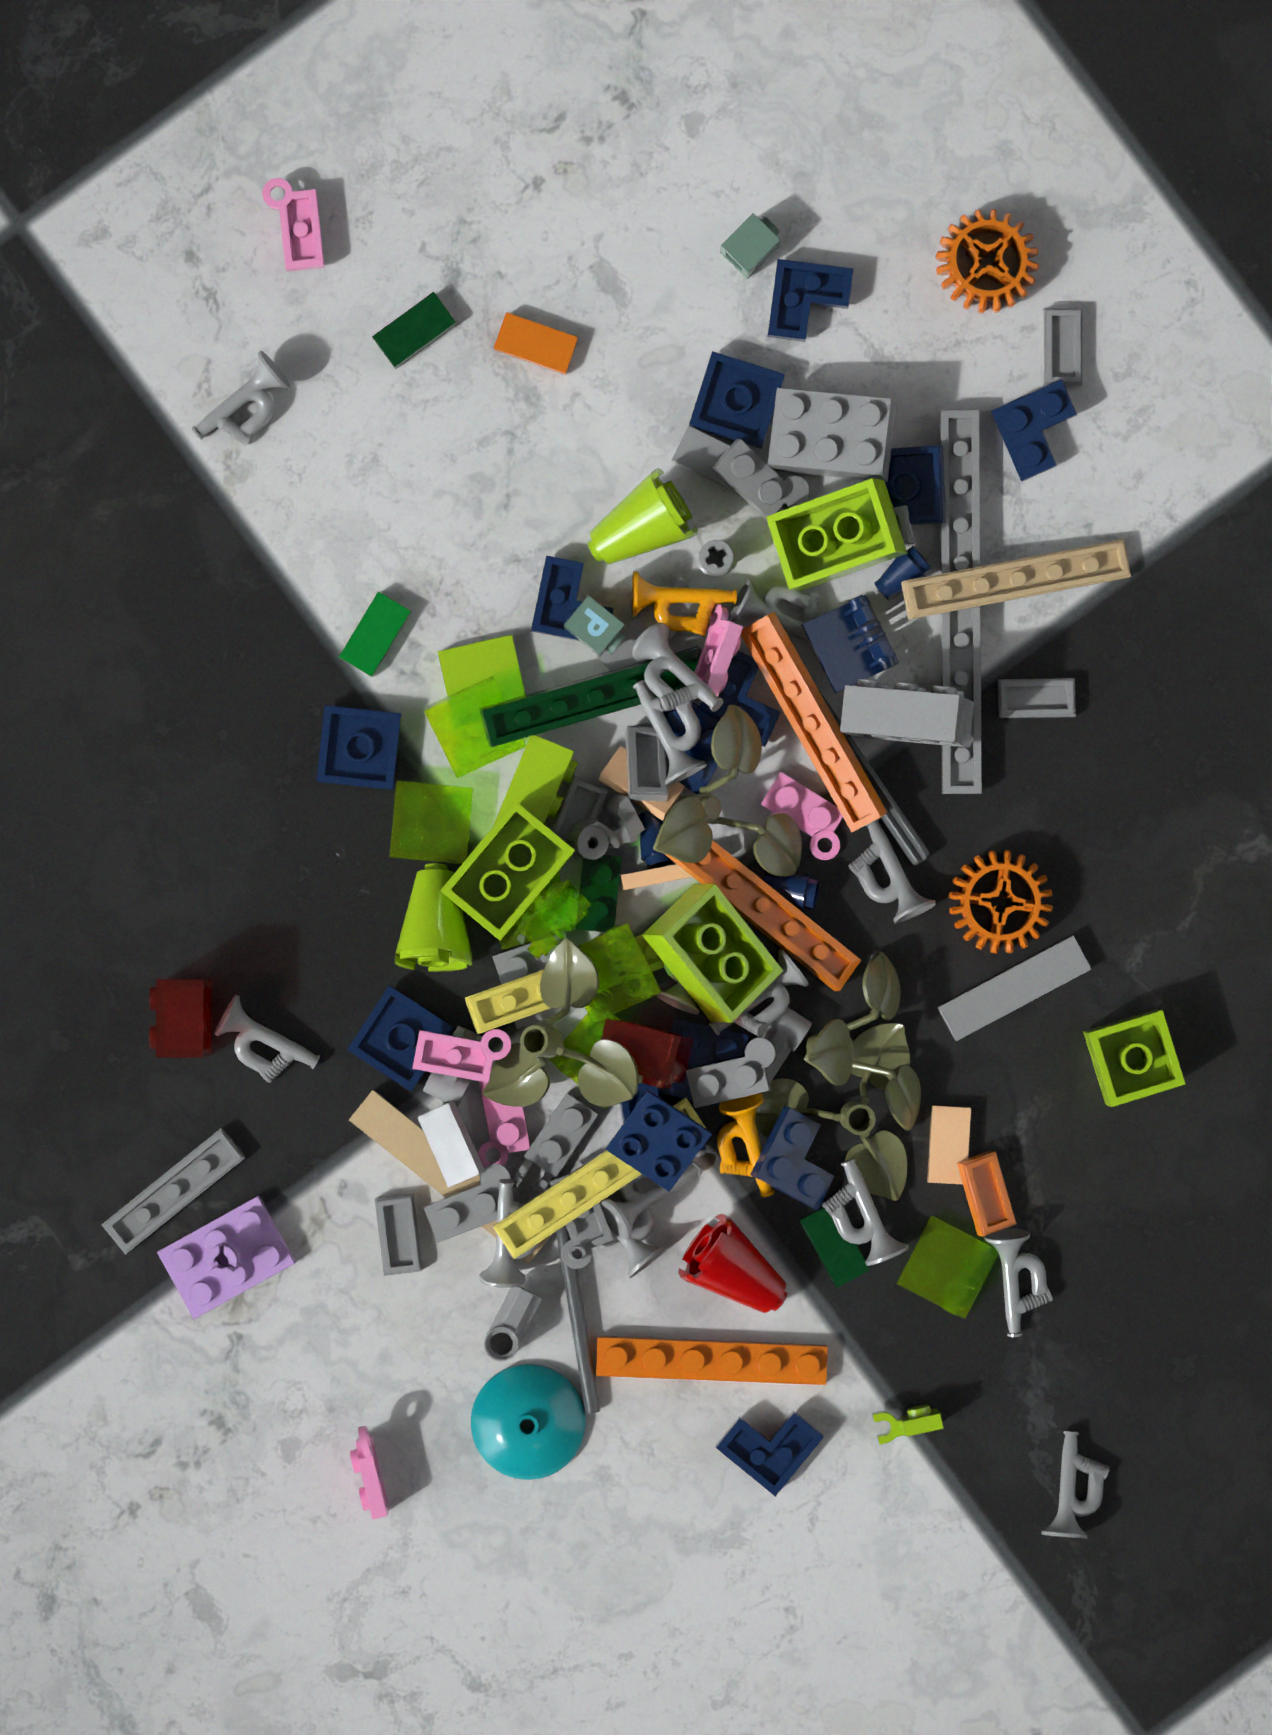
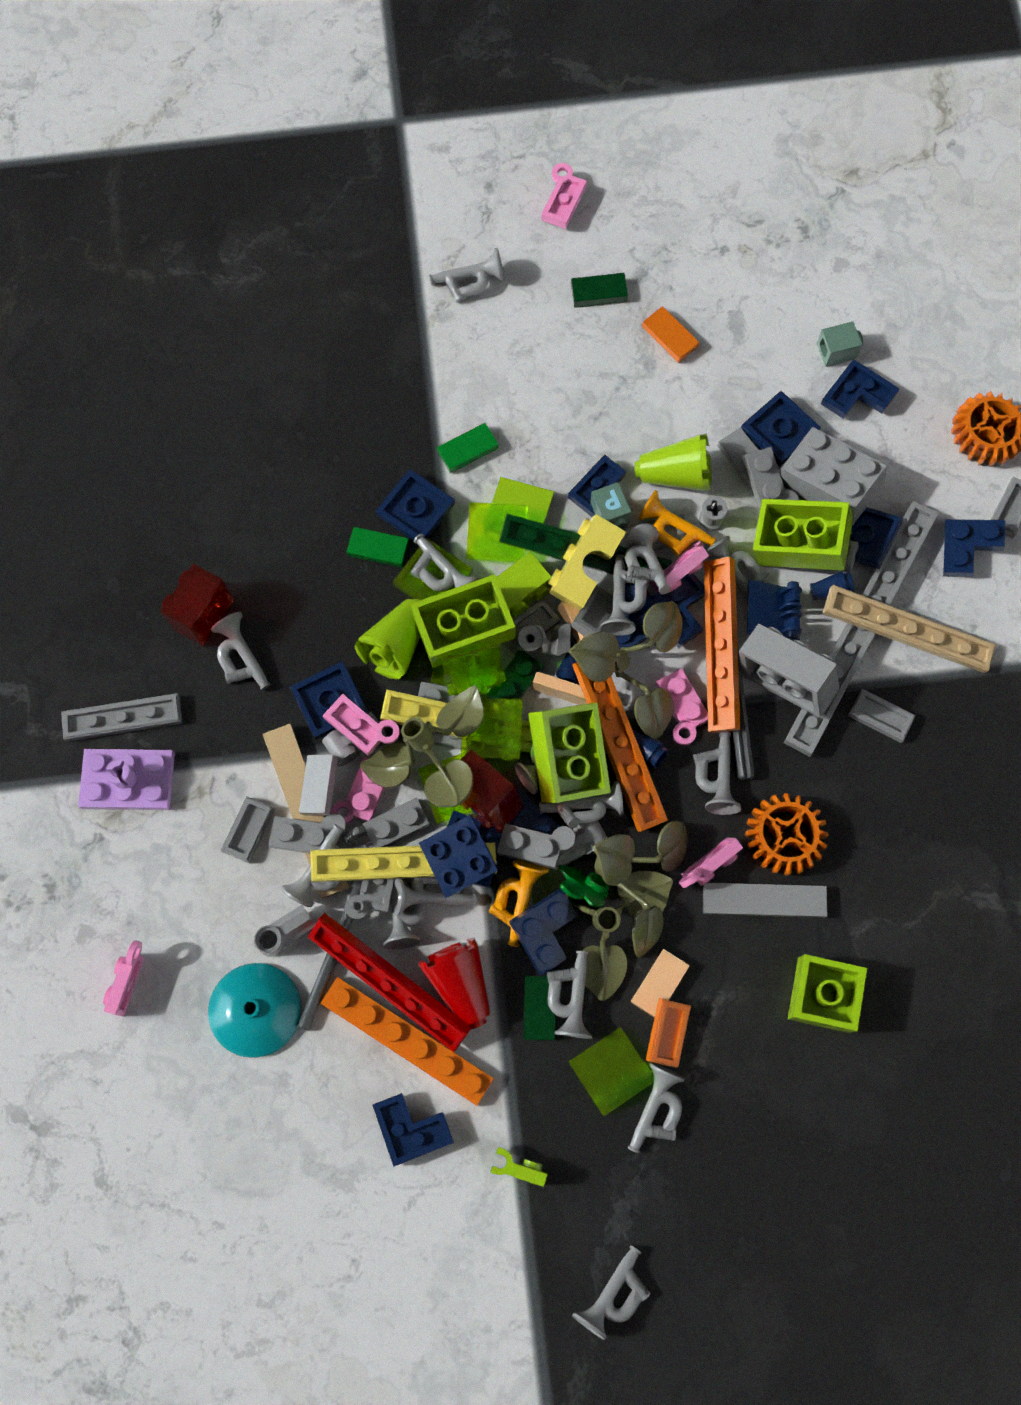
camera: 30 degrees right, 15 degrees down
none -> red tile [308,913,472,1052]
none -> green tile [346,527,409,568]
none -> light grey piece [410,534,482,591]
none -> light yellow arch [548,514,626,610]
none -> green plate [558,865,610,907]
none -> bright pink hinge [679,837,743,888]

